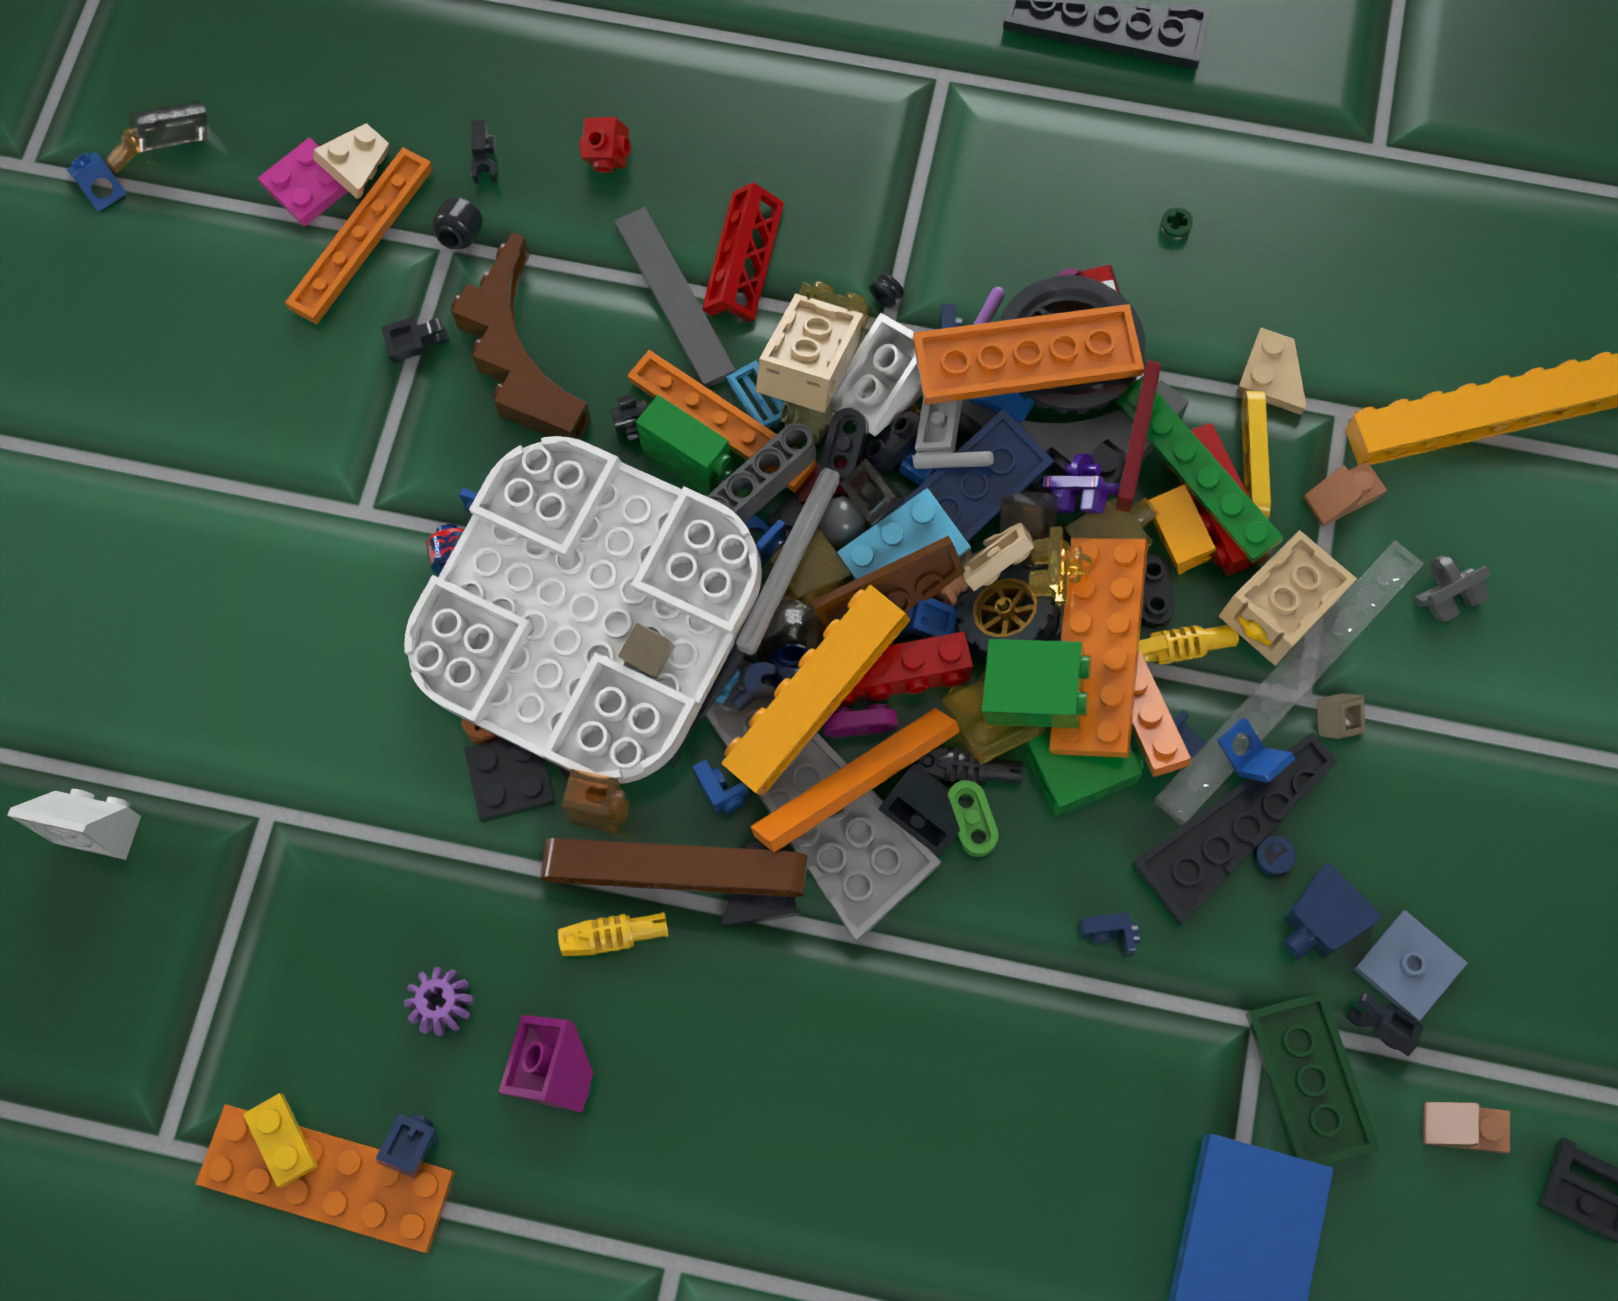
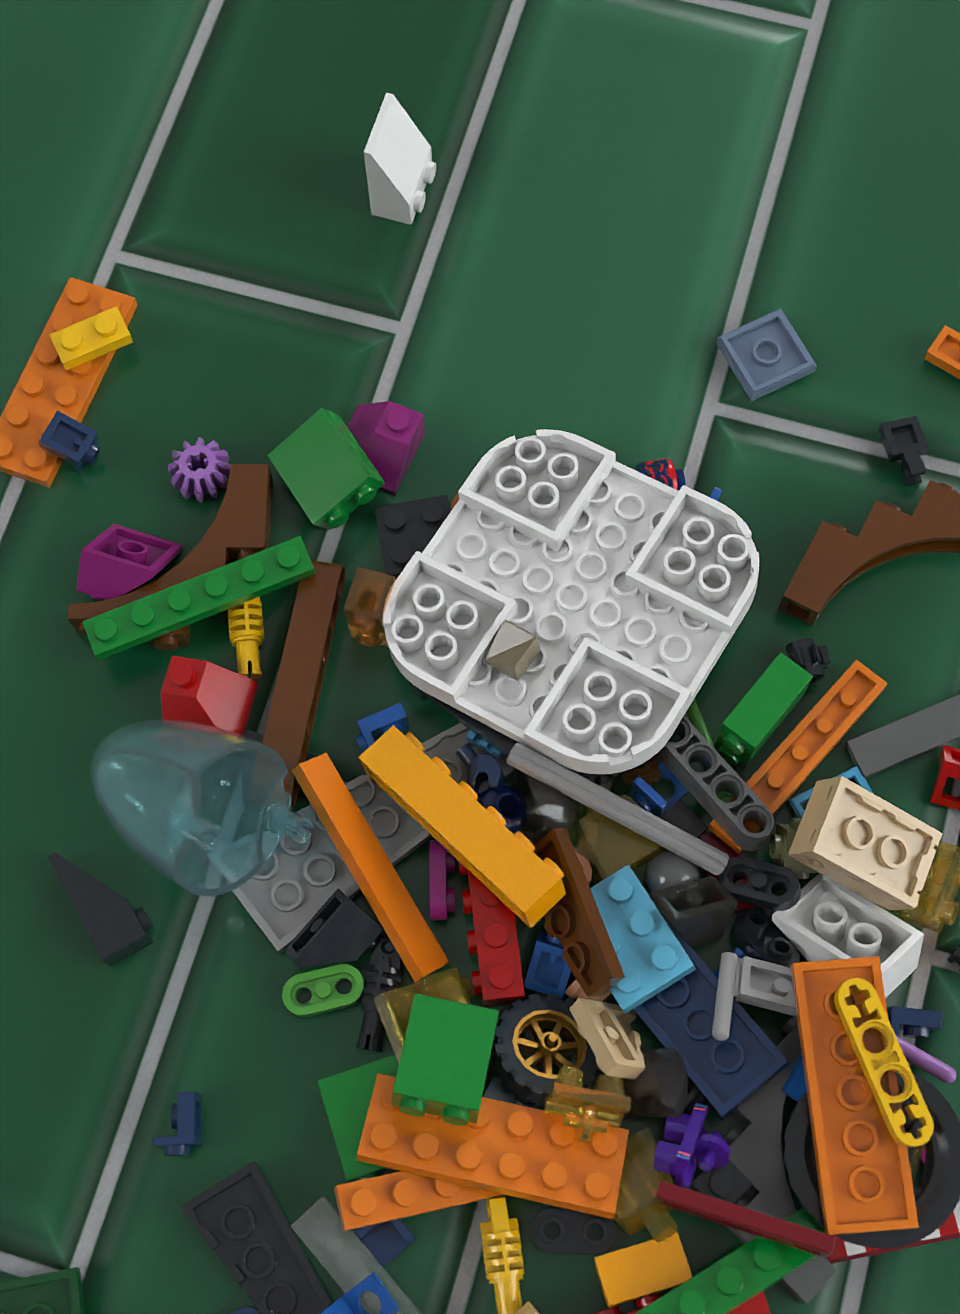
camera: 95 degrees right, 0 degrees up
none -> black slope [48,852,154,967]
none -> reddish brown arch [68,464,273,651]
none -> green plate [82,536,316,661]
none -> clear light blue windscreen [90,719,313,896]
none -> red slope [161,656,259,756]
none -> green brick [267,408,385,530]
none -> magenta slope [348,401,425,495]
none -> sand blue plate [716,308,817,401]
none -> yellow beam [834,978,934,1148]

